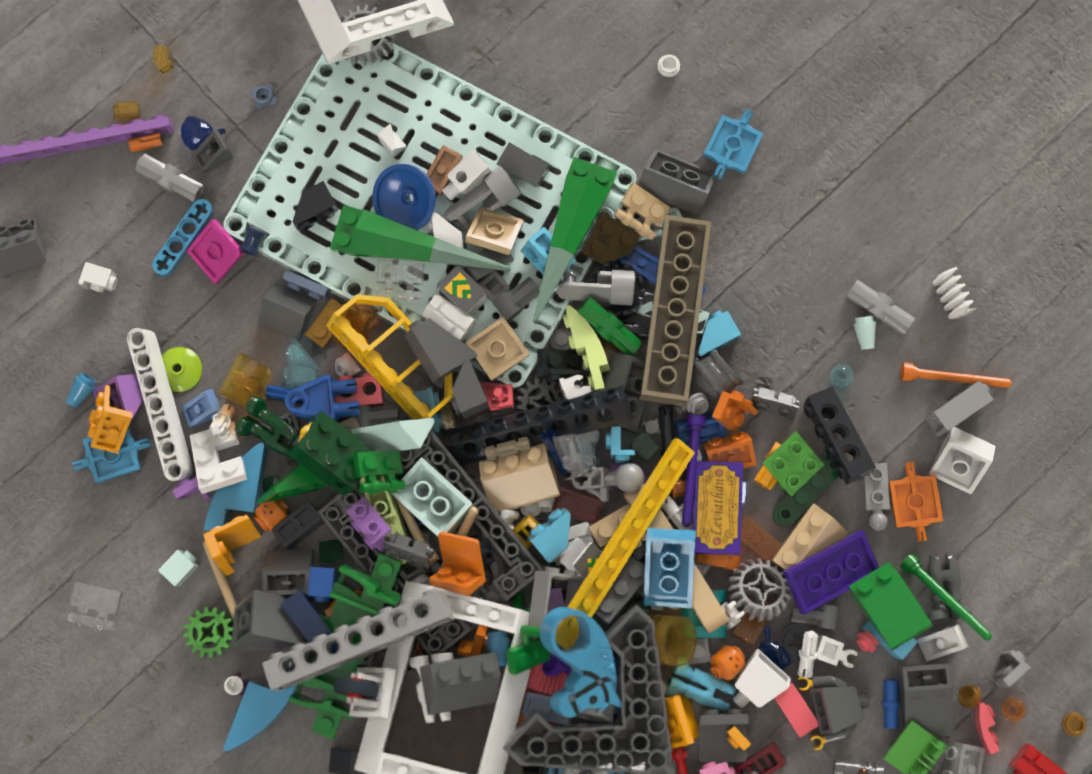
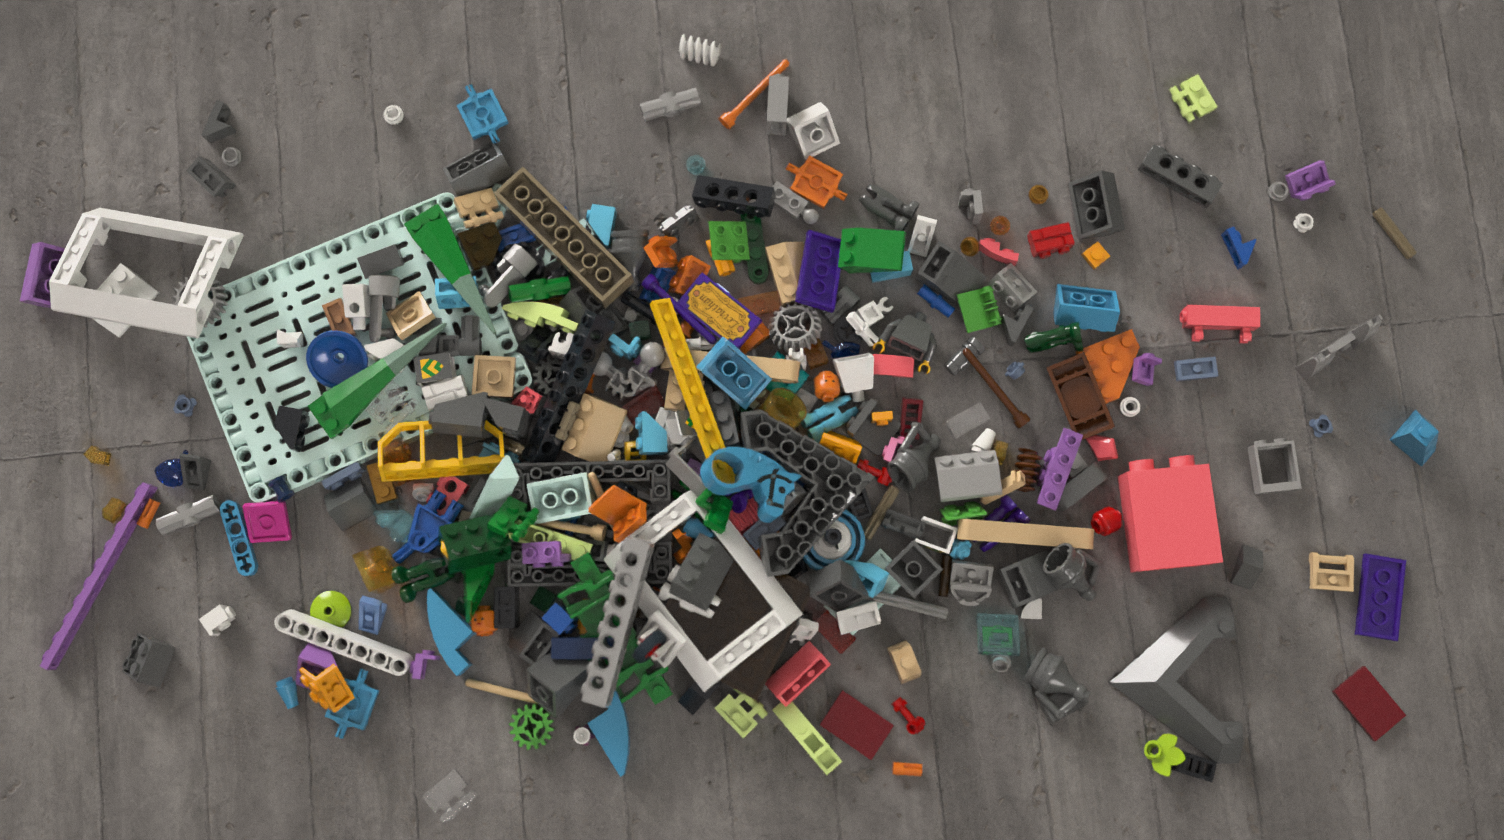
camera: 55 degrees left, 0 degrees up
light aqua brick [158,550,199,587] -> none
white plate [190,421,247,494] -> none
light orange bracket [203,515,261,576] -> none
white axle [209,404,235,436] -> none
dark grey hinge [383,533,435,569] -> none
clear blue pin [541,429,573,473] -> none
clear slope [553,434,596,476] -> none
light grey plate [686,393,709,415] -> none
light aqua cone [853,316,876,350] -> none
coral plate [857,630,879,653] -> none
green piece [900,554,992,641] -> none

